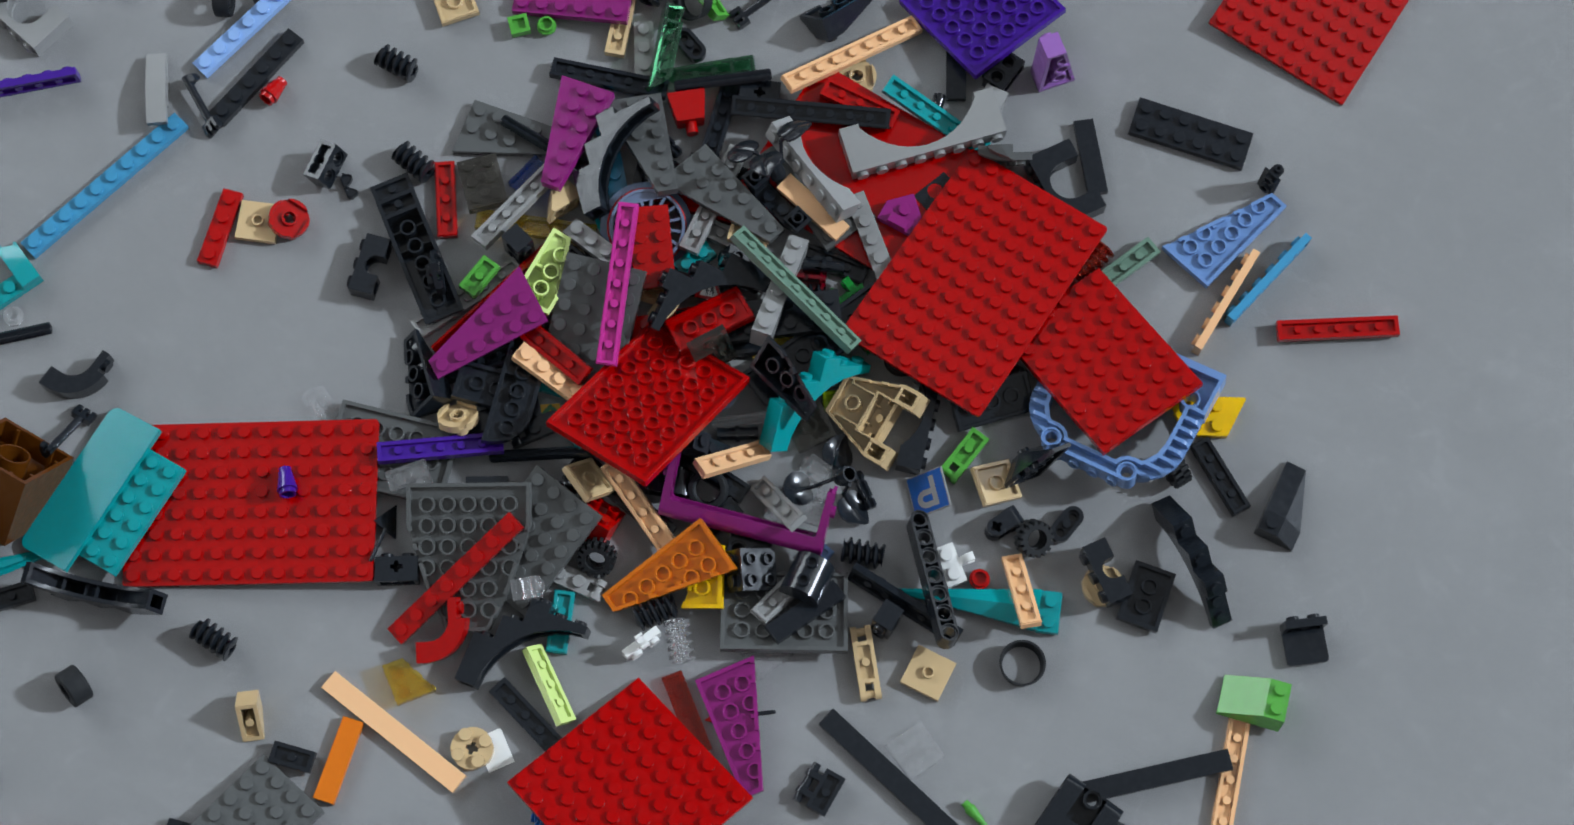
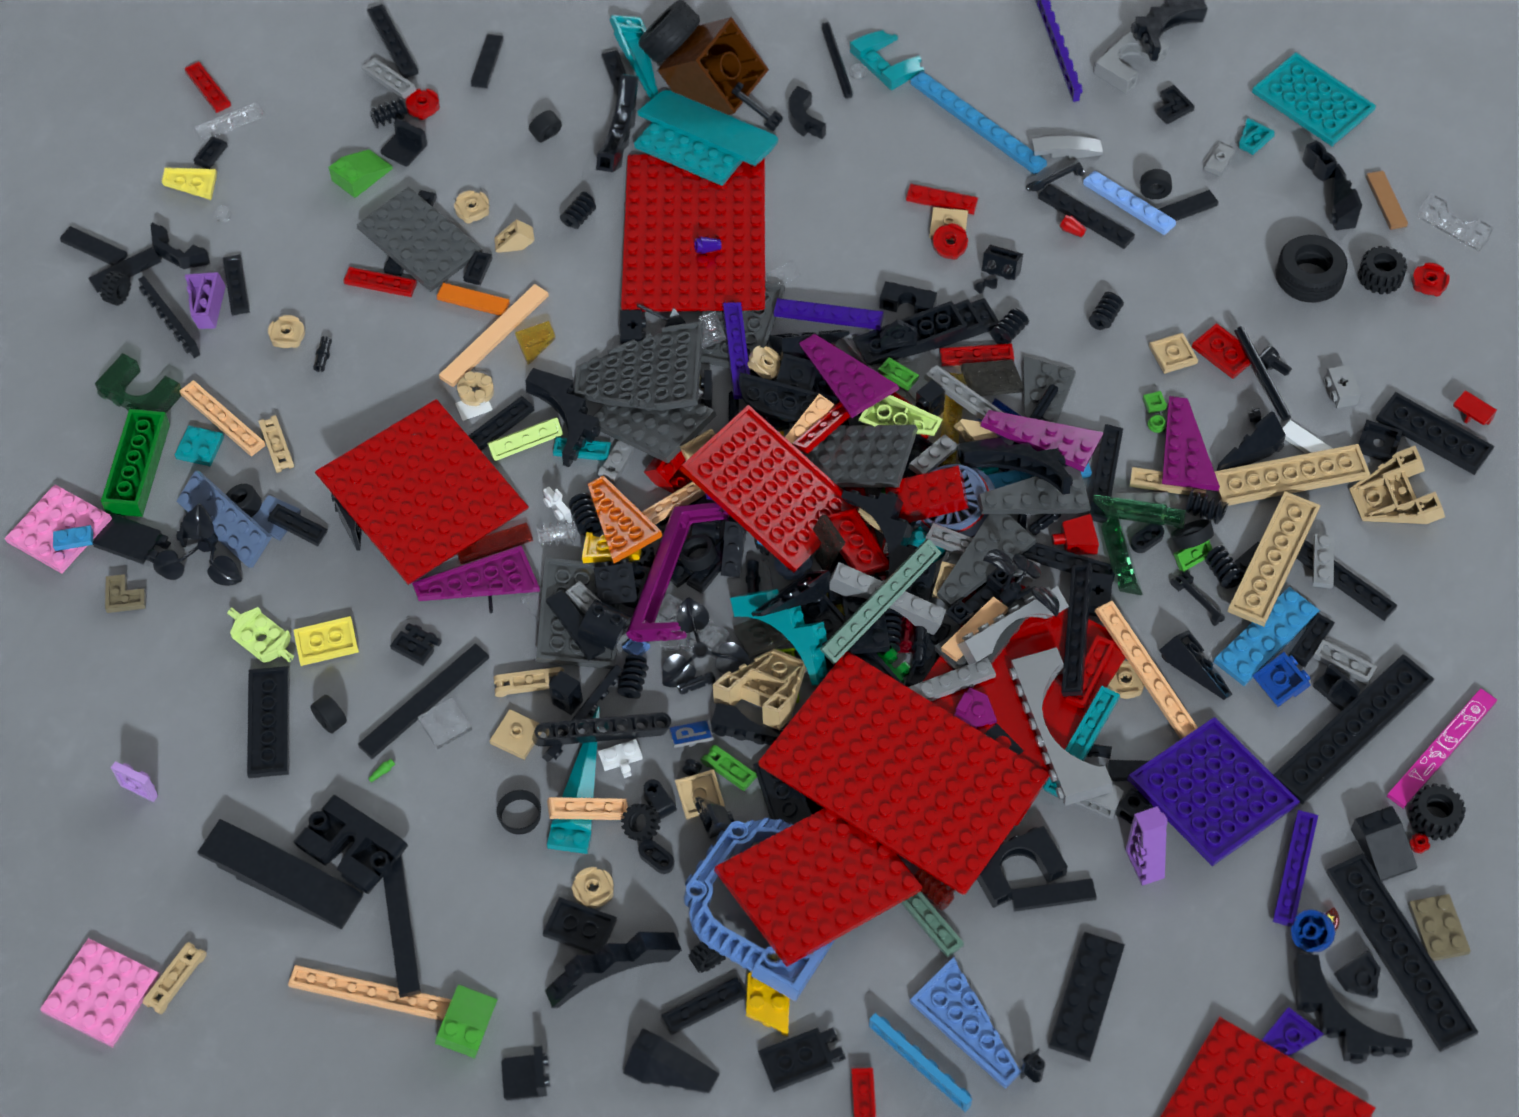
camera: 95 degrees right, 15 degrees down
red plate [387,512,524,644] -> none
red arch [416,597,470,664] -> none
clear brick [510,576,545,601] -> none
black tyre [577,537,617,578] -> none
dark pink tile [596,202,639,367] -> none
black axle [674,68,772,92] -> none
light nougat plate [693,440,772,479] -> none
light grey tile [749,475,807,532] -> none
red plate [969,569,990,589] -> none
dark grey plate [978,144,1032,166] -> none
black arch [1079,537,1133,608] -> none
light nougat plate [1191,248,1260,356] -> none
none -> tan plate [454,190,489,223]
none -> black bush [682,759,702,776]
none -> black tile [758,1027,846,1092]
none -> dark purple plate [774,298,884,330]

